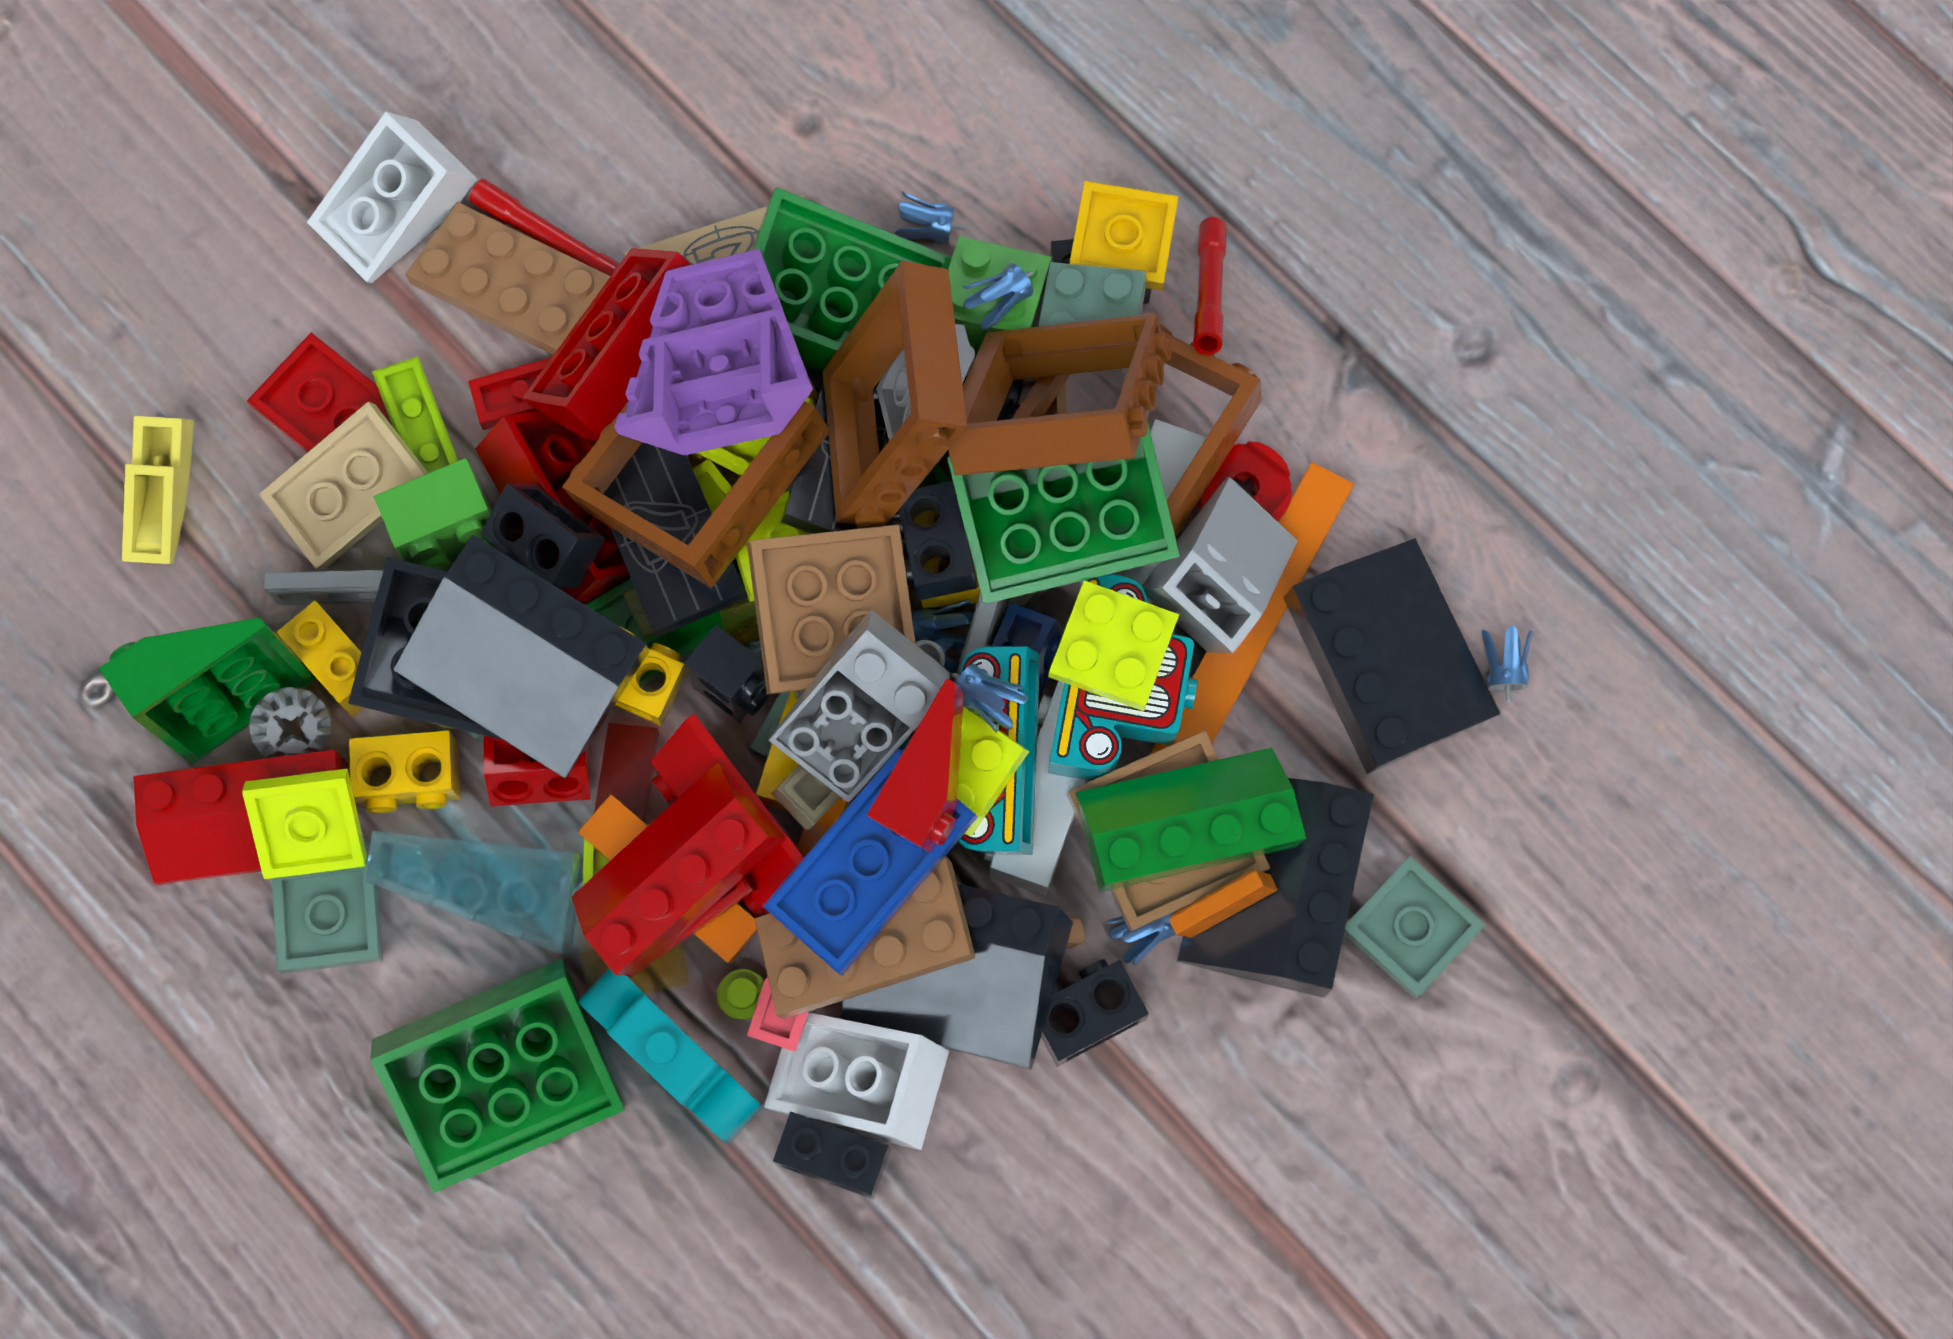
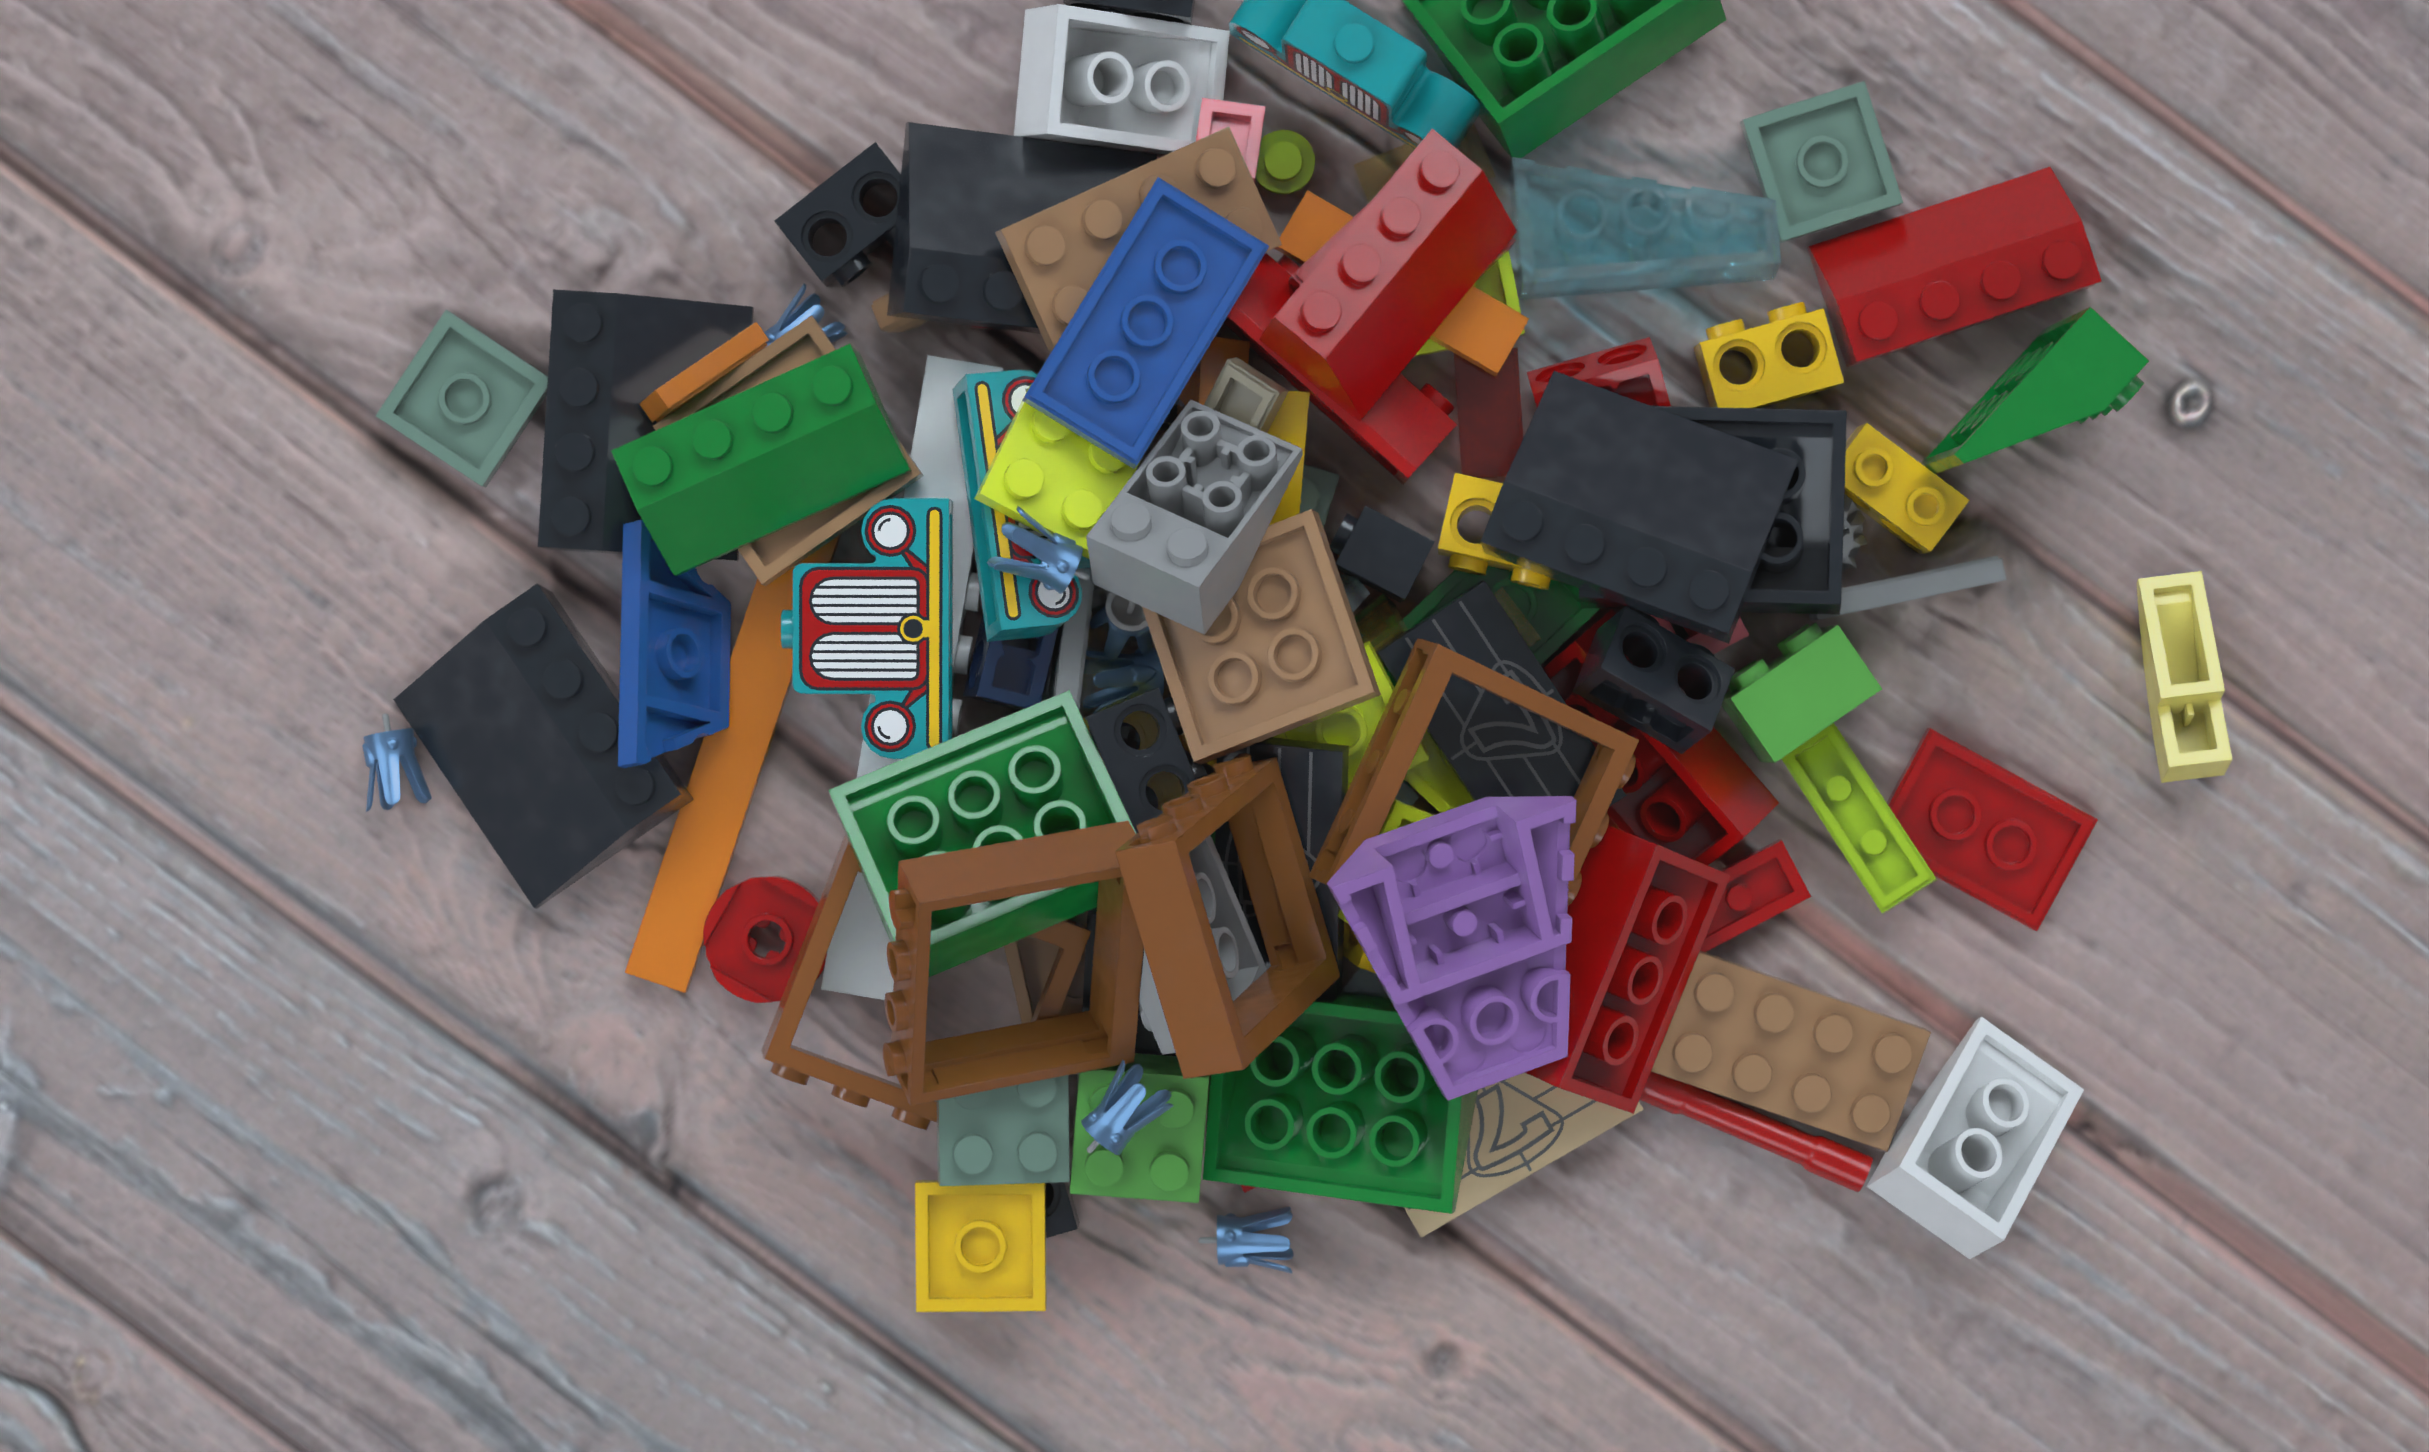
camera: 170 degrees right, 15 degrees up
neon yellow plate [242,769,367,879] -> none
light grey gear [249,687,331,759] -> none
tan plate [259,402,428,570] -> none
red slope [866,678,964,853] -> none
neon yellow plate [1048,580,1179,711] -> none
light grey slope [1142,477,1297,653] -> none
red piece [1193,217,1227,356] -> none
none -> blue wing [618,520,731,768]

